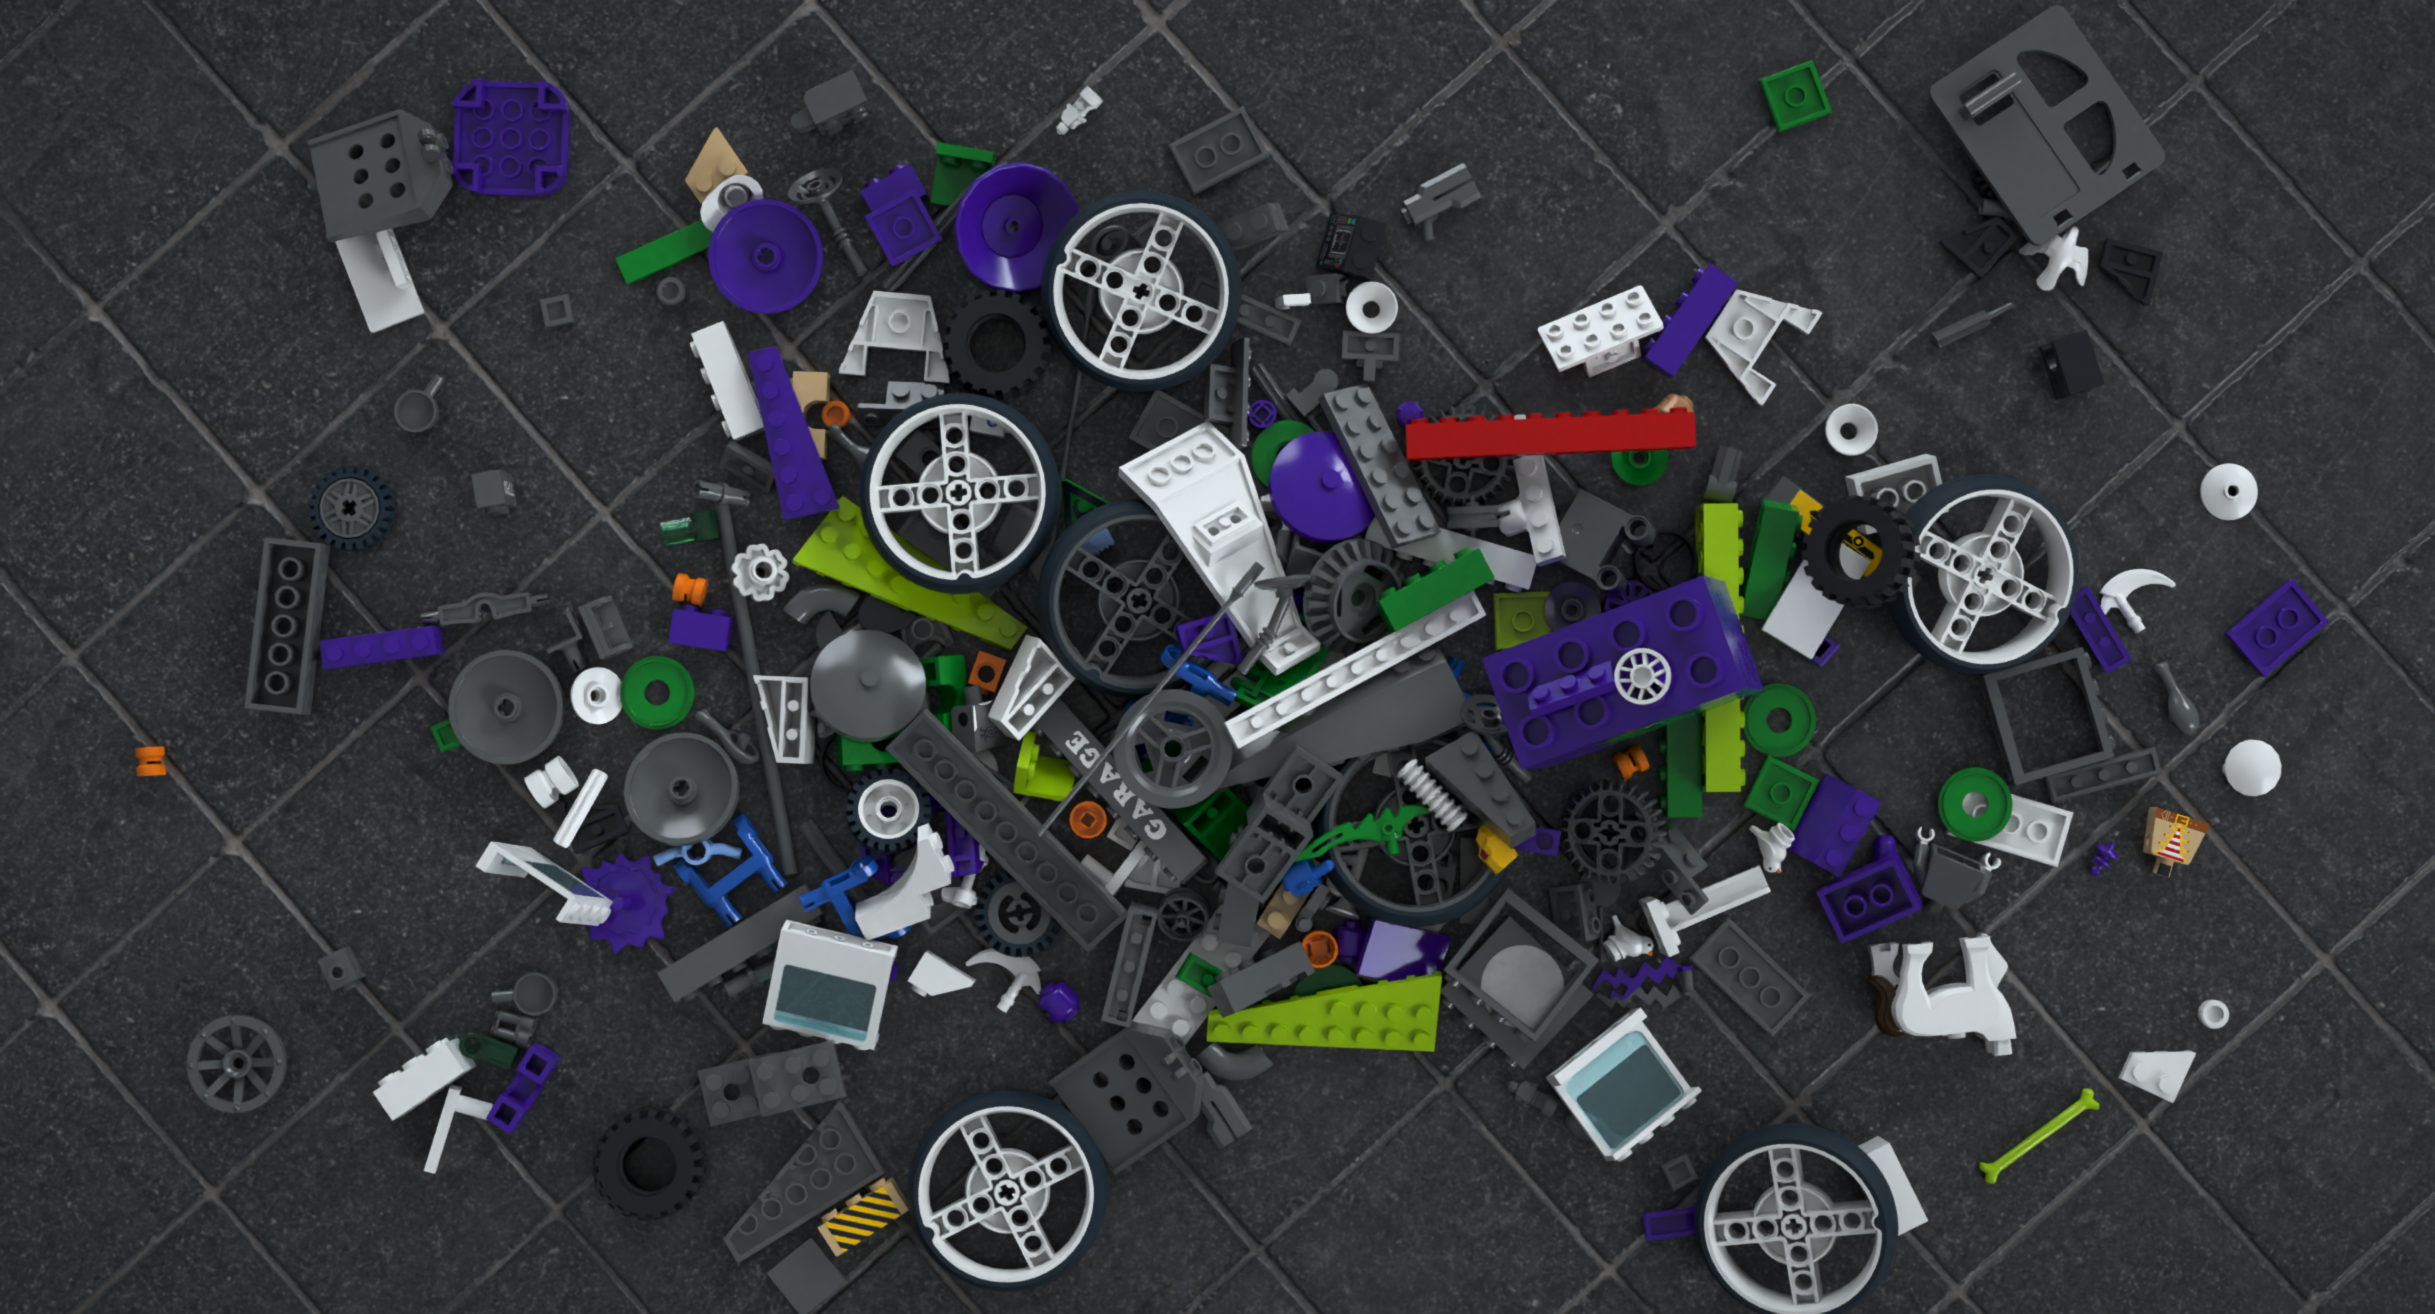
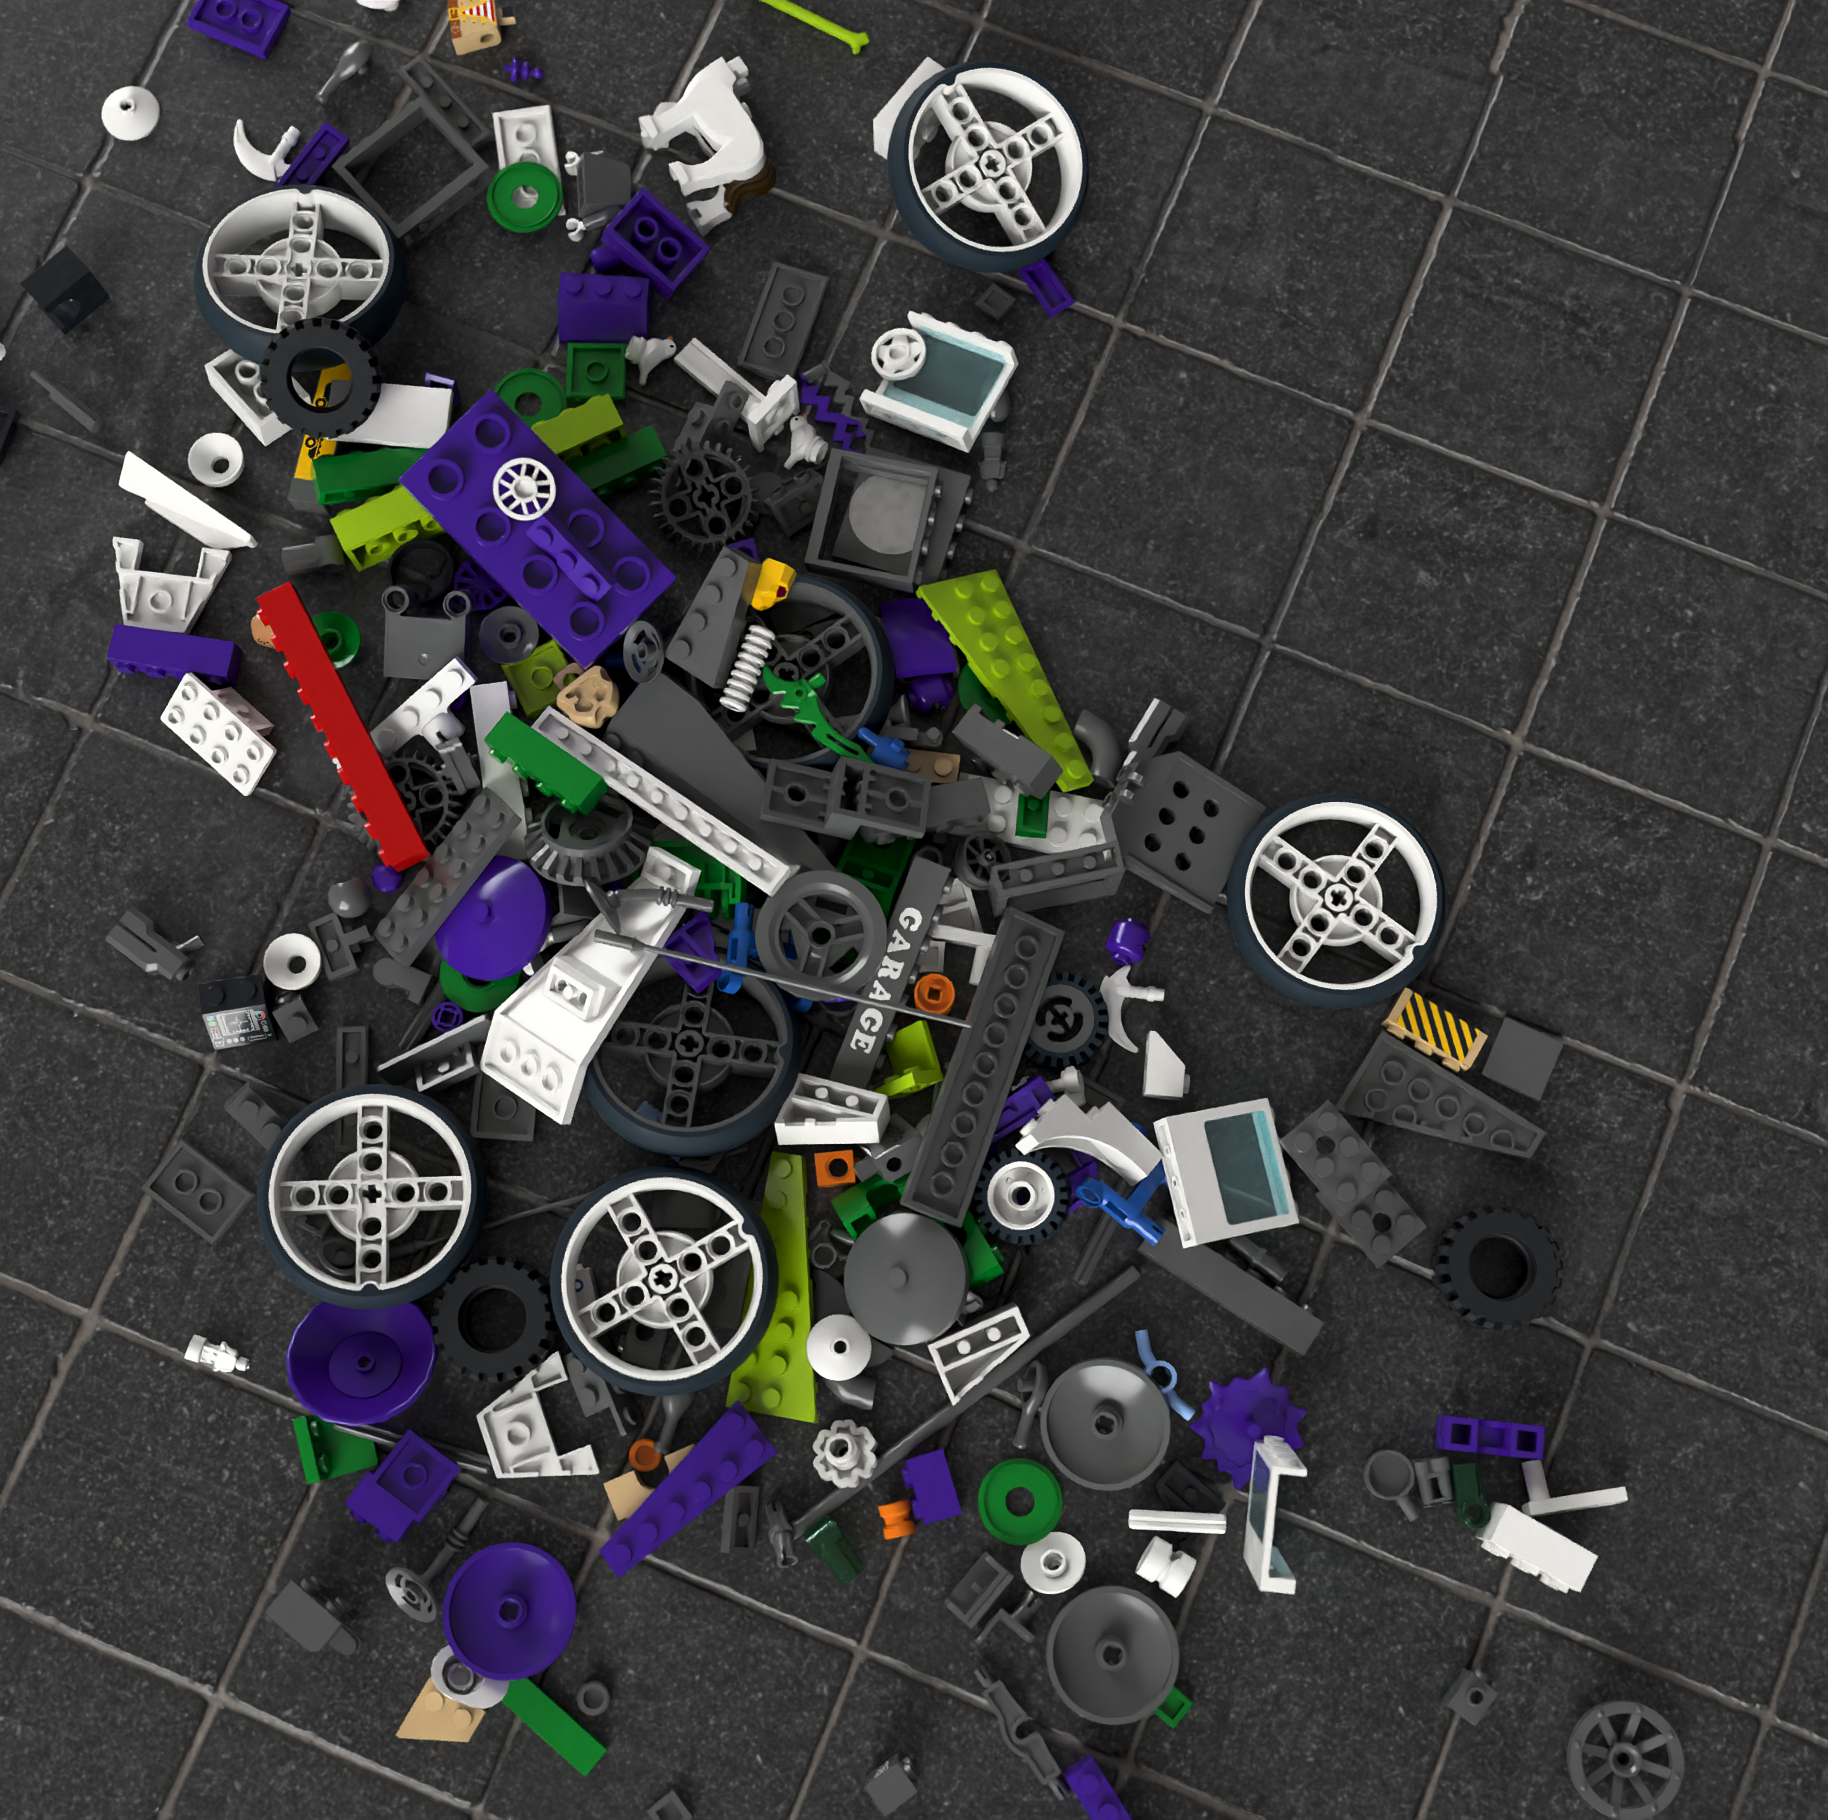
camera: 115 degrees left, 10 degrees down
blue connector [673,813,788,929] -> none
white brick [690,321,765,442] -> none
black piece [1061,479,1110,531] -> none
white tile [1275,293,1311,310] -> none
orange wheel [1301,929,1338,968] -> none
orange wheel [1612,743,1650,780] -> none
none -> white wedge [119,451,258,551]
none -> dark grey piece [328,876,372,918]
none -> tan piece [553,662,620,729]
none -> white dish [806,1314,871,1381]
none -> white wheel [871,328,927,381]

